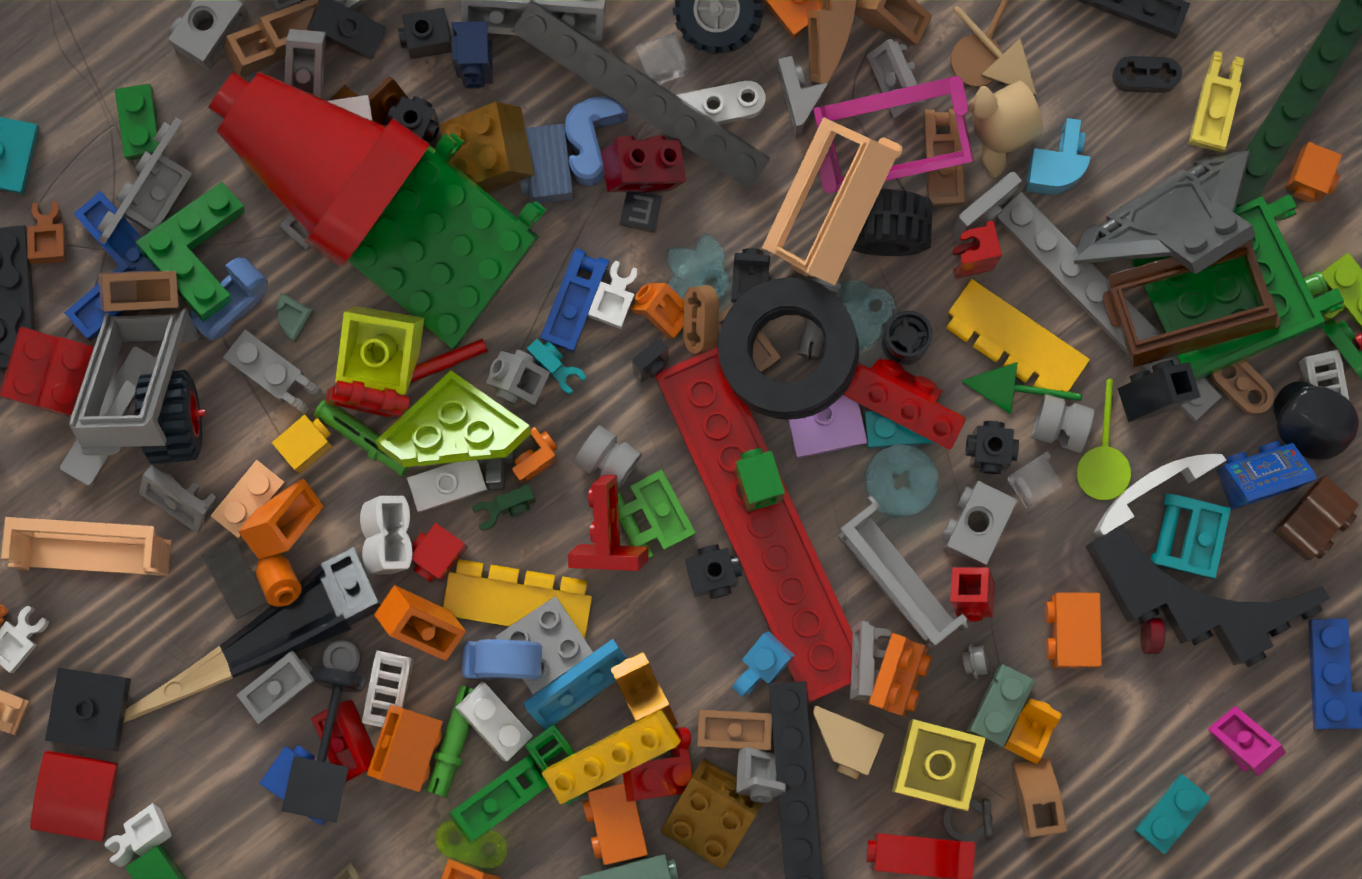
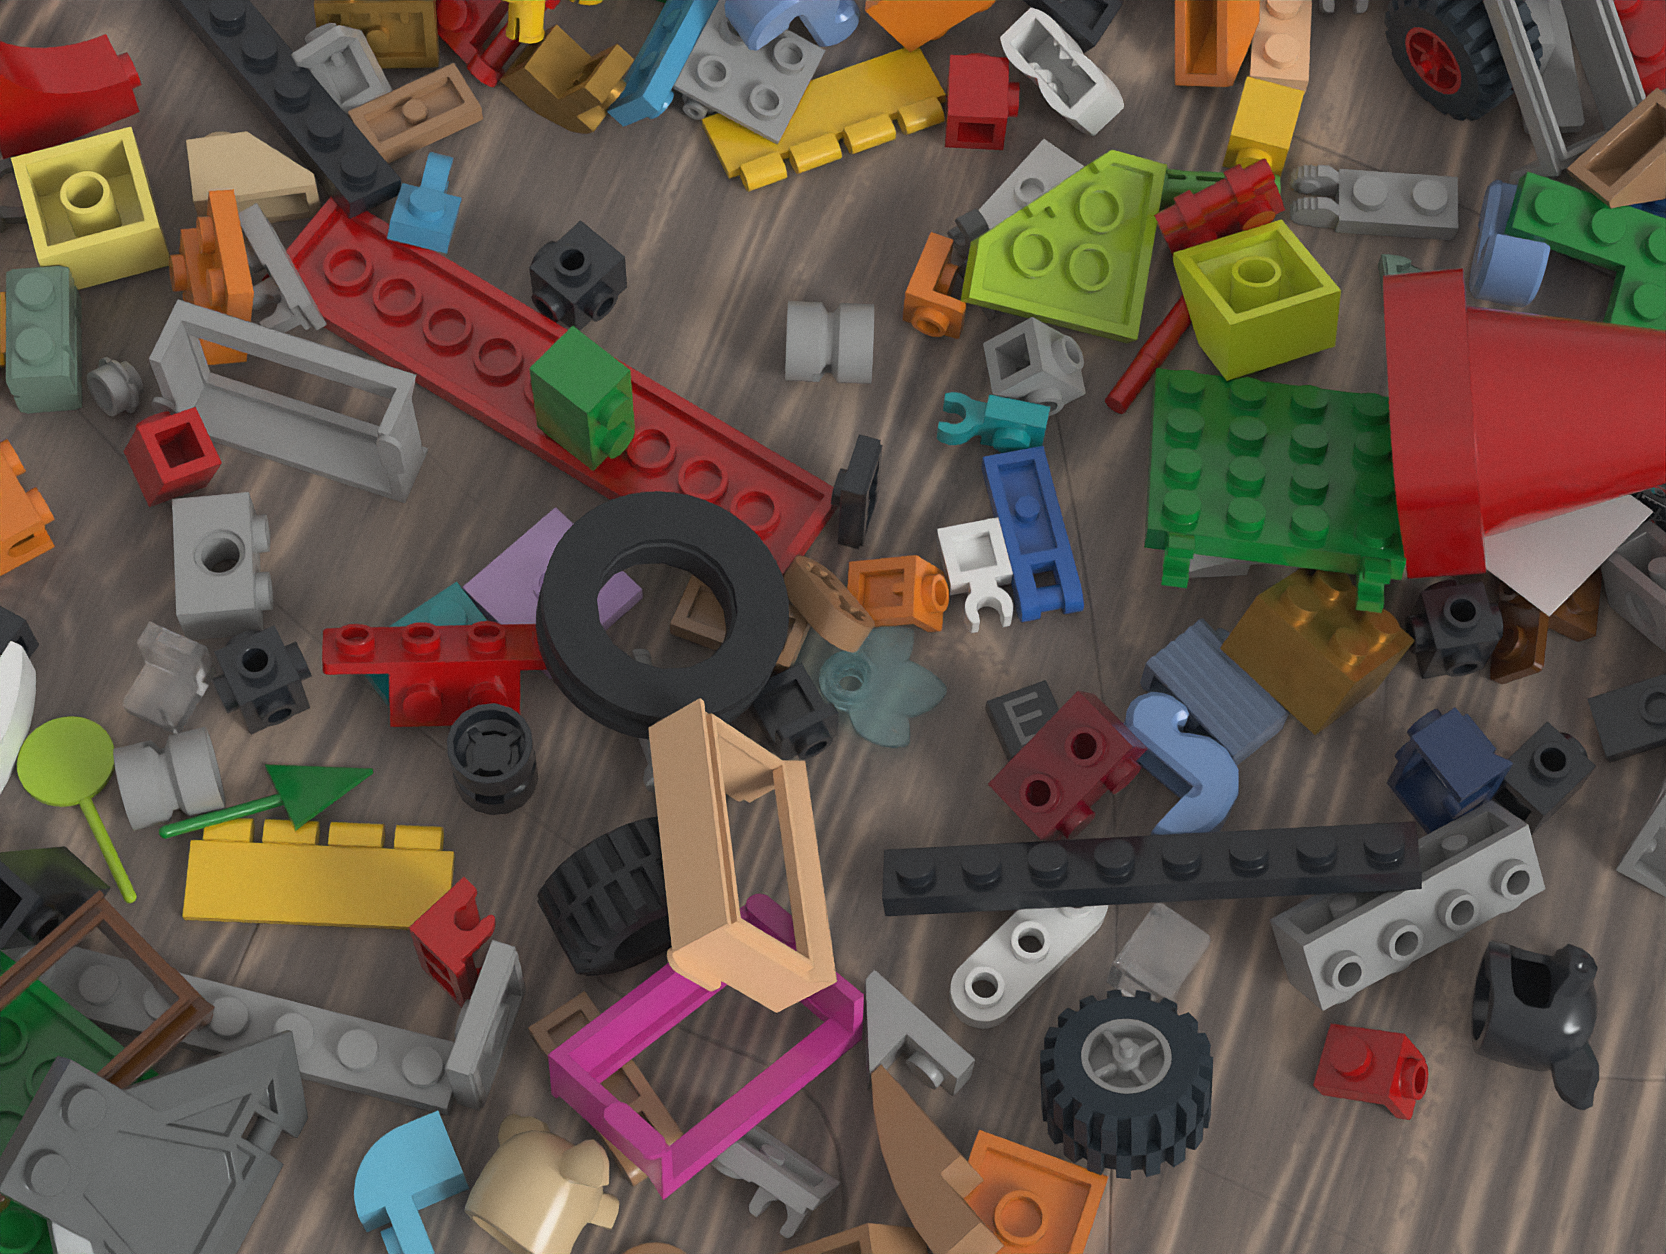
camera: 145 degrees right, 15 degrees down
dark green plate [472,484,536,531] -> none
red bracket [568,475,649,571] -> none
bright green plate [618,470,696,559] -> none
clear light blue plate [839,280,895,351] -> none
clear light blue plate [865,444,938,517] -> none

